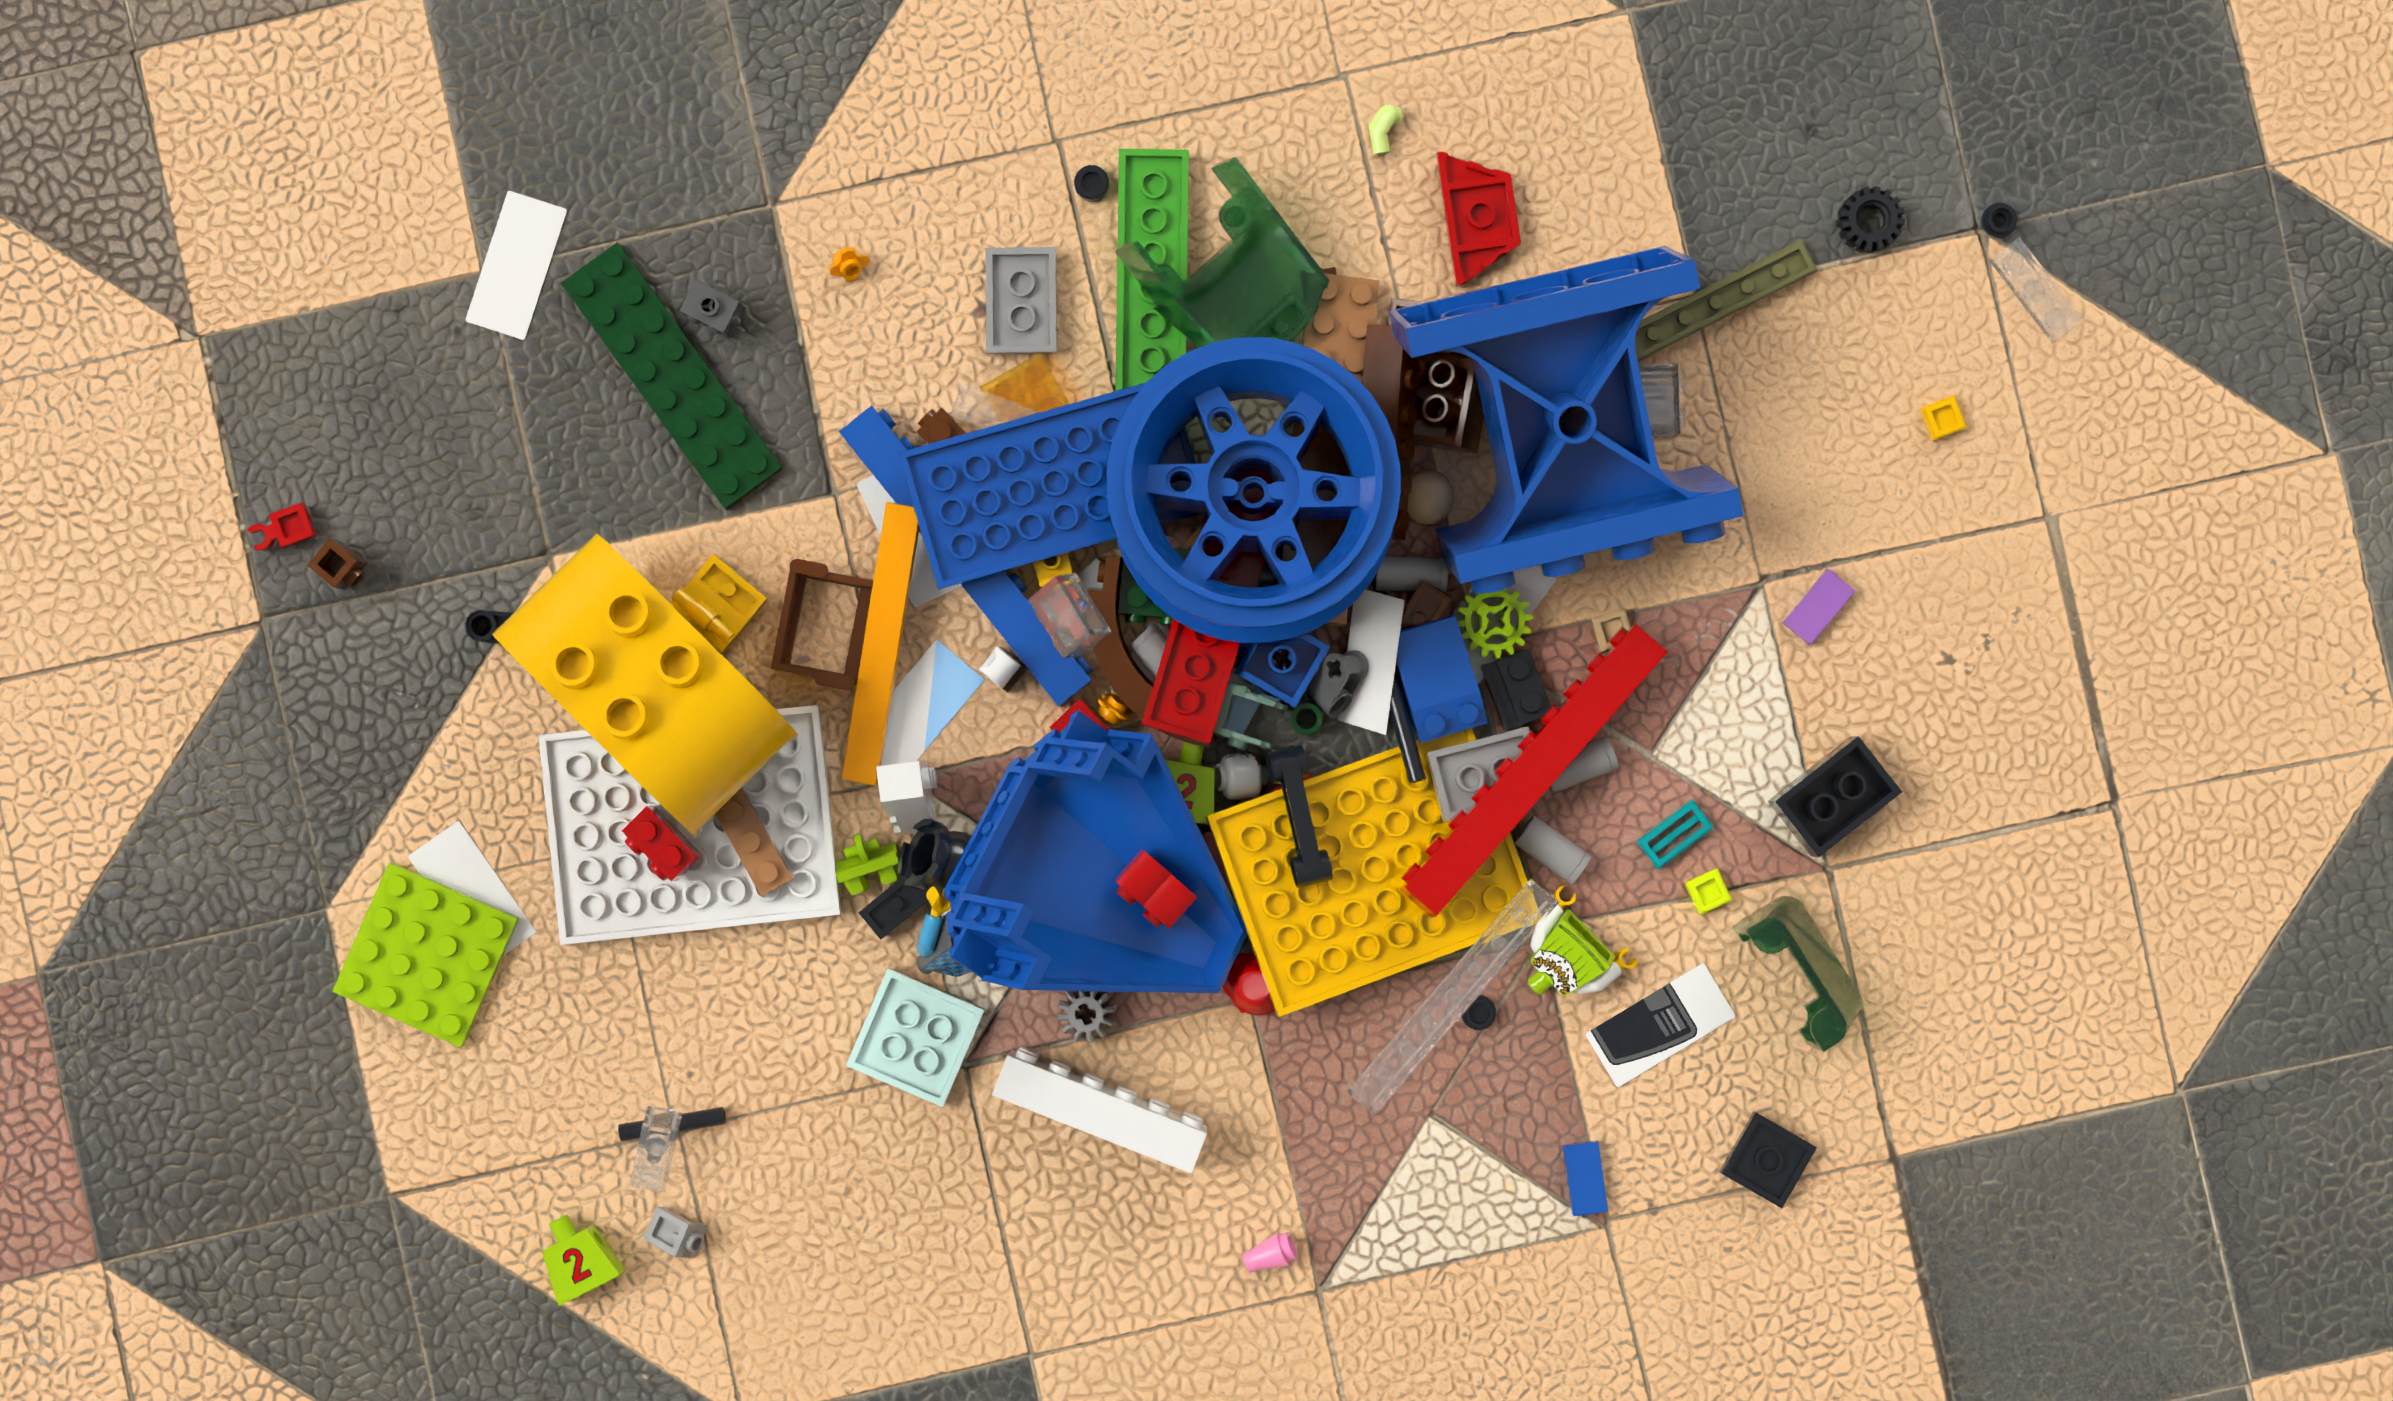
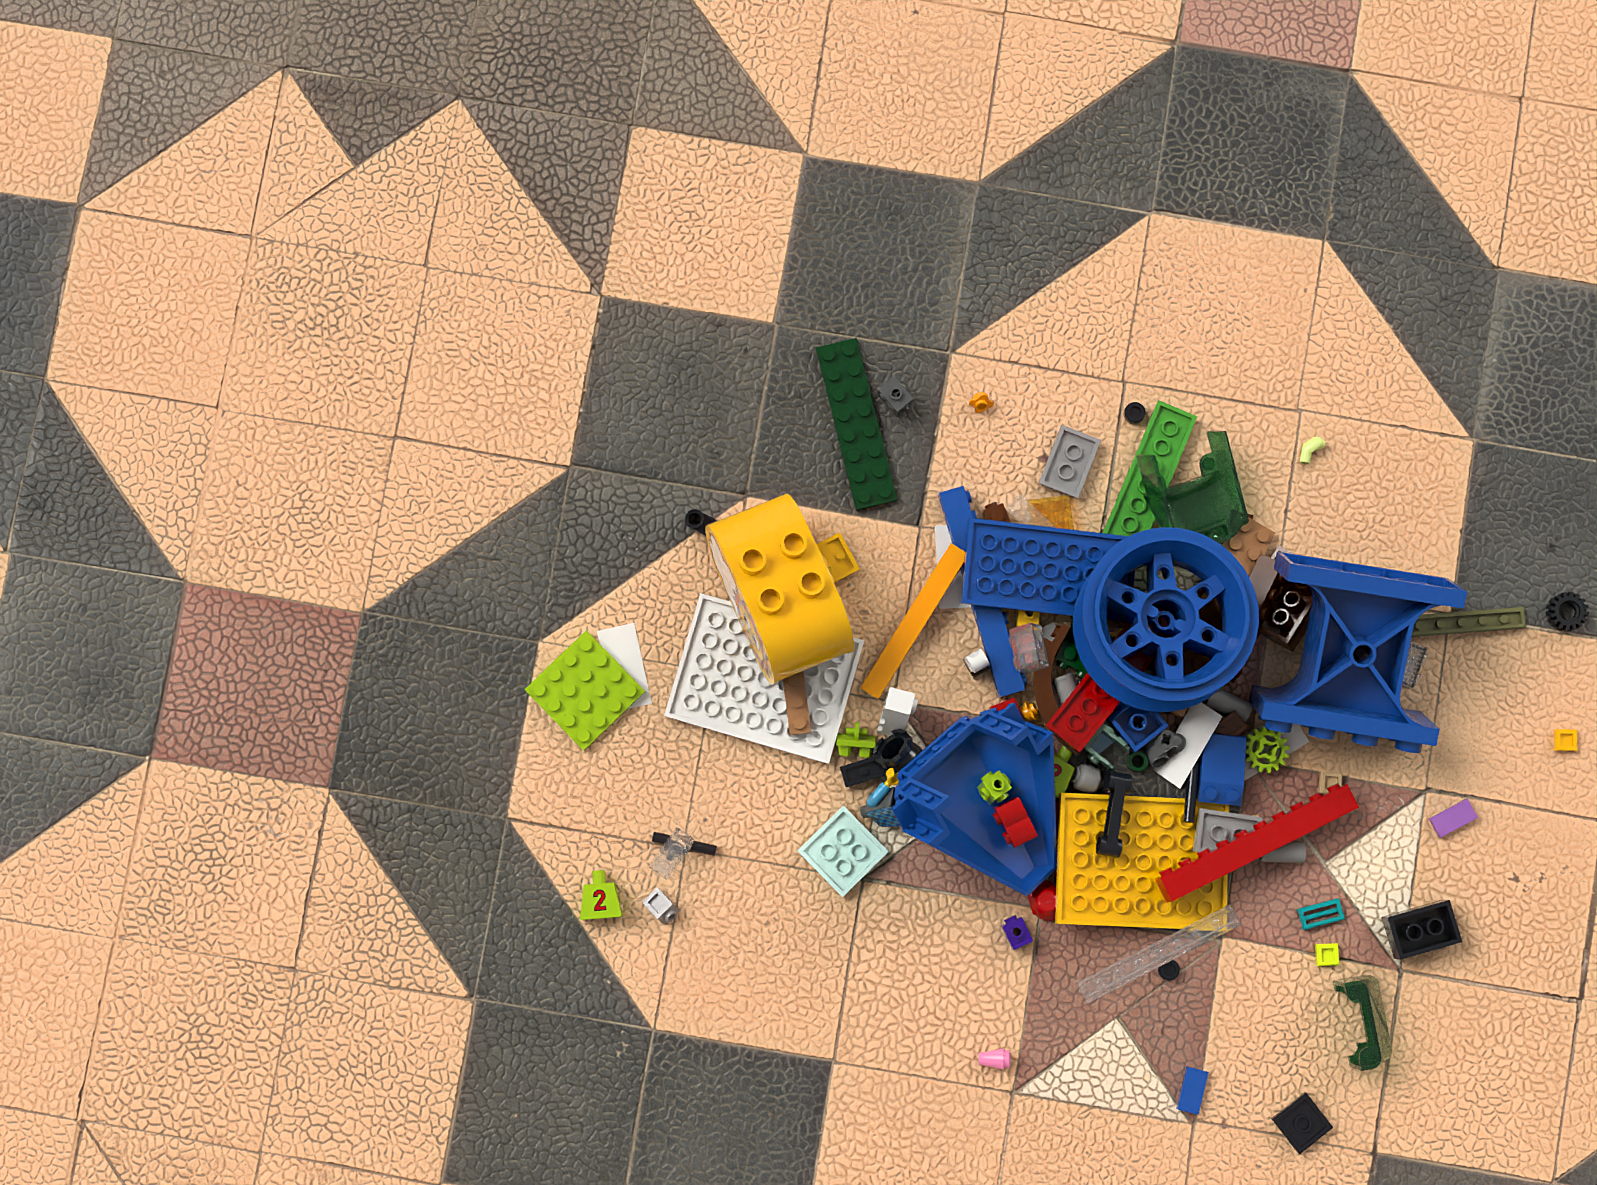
camera: 15 degrees right, 5 degrees down
red plate [248,502,317,551] -> none
reddish brown brick [307,538,368,590] -> none
white sticker [465,191,567,340] -> none
red brick [622,806,703,881] -> none
reddish brown piece [771,559,873,690] -> none
sticker [881,640,985,766] -> none
white brick [992,1046,1207,1174] -> none
light grey gear [1056,991,1116,1043] -> none
tan hair [1407,469,1454,525] -> none
red wing [1436,152,1521,287] -> none
black plate [1480,649,1551,732] -> none
light grey pin [1514,815,1592,884] -> none
torso [1528,885,1638,996] -> none
sticker [1586,963,1735,1087] -> none
none -> lime brick [977,770,1012,805]
none -> dark purple brick [1001,915,1033,950]

